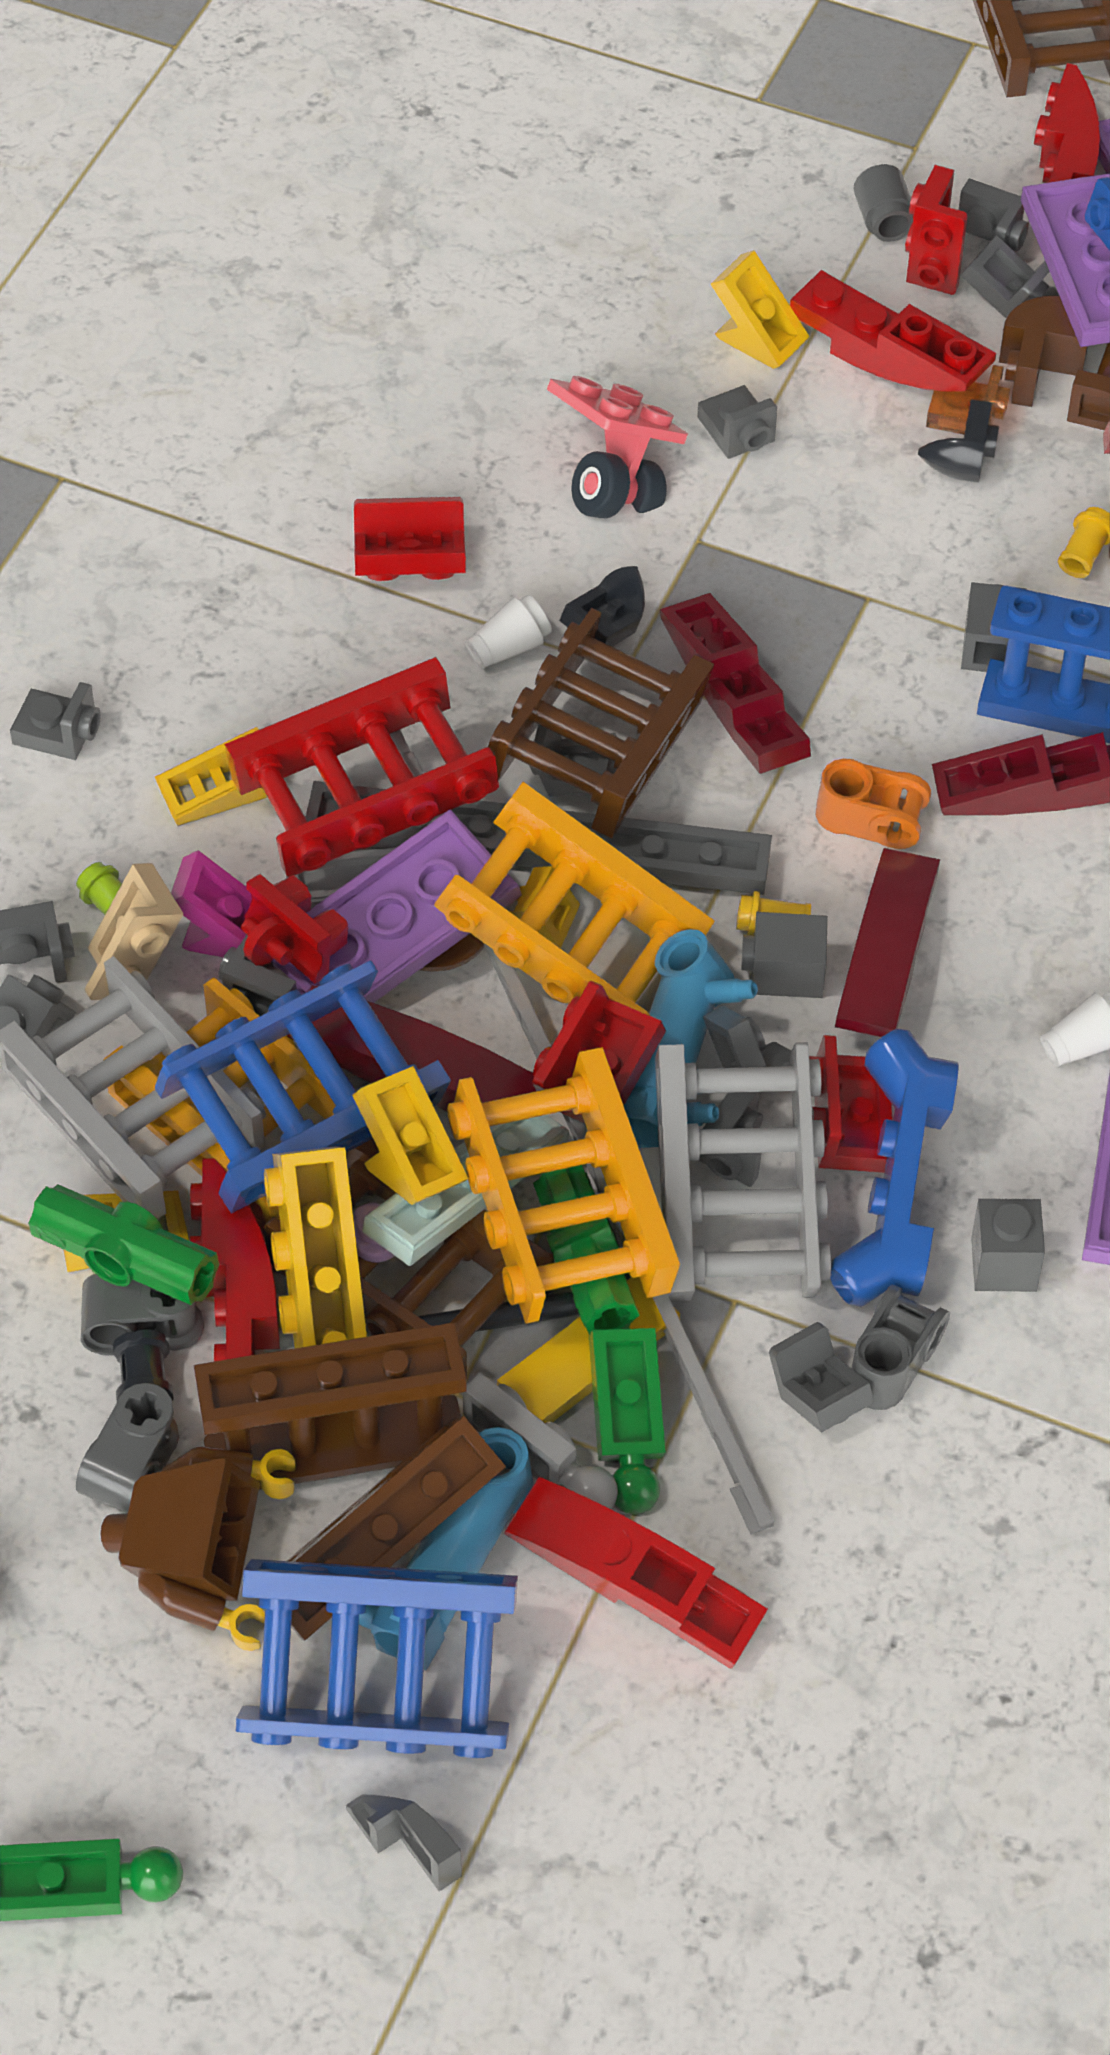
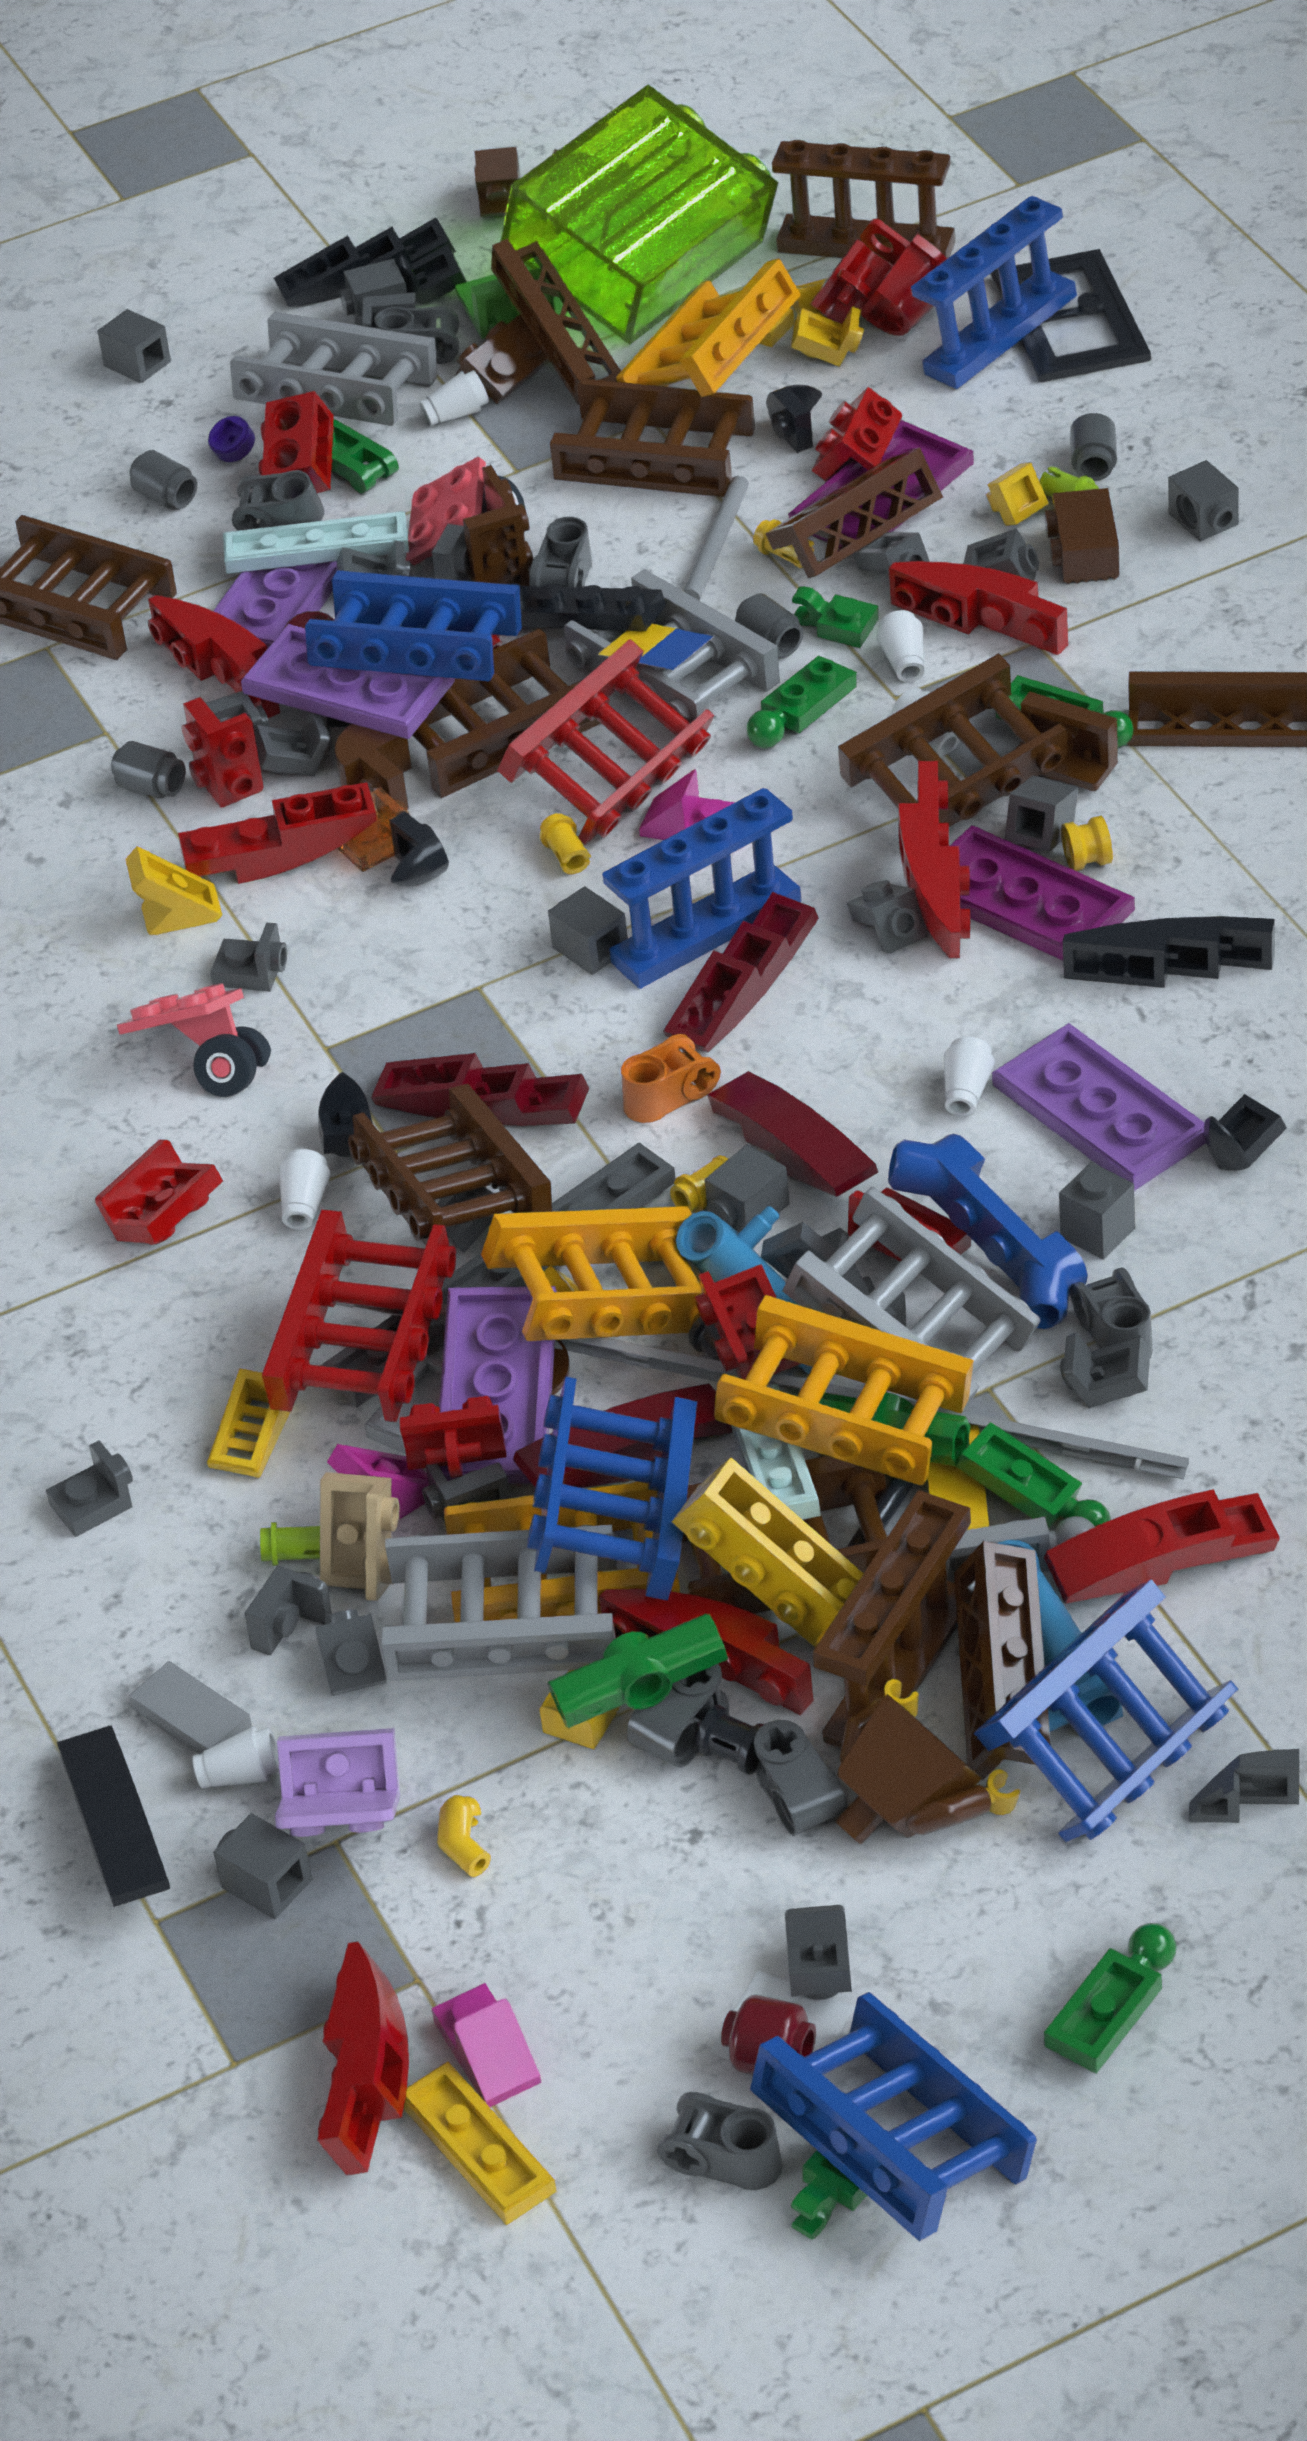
camera: 45 degrees left, 10 degrees down
yellow slope [352,1066,469,1205] -> none

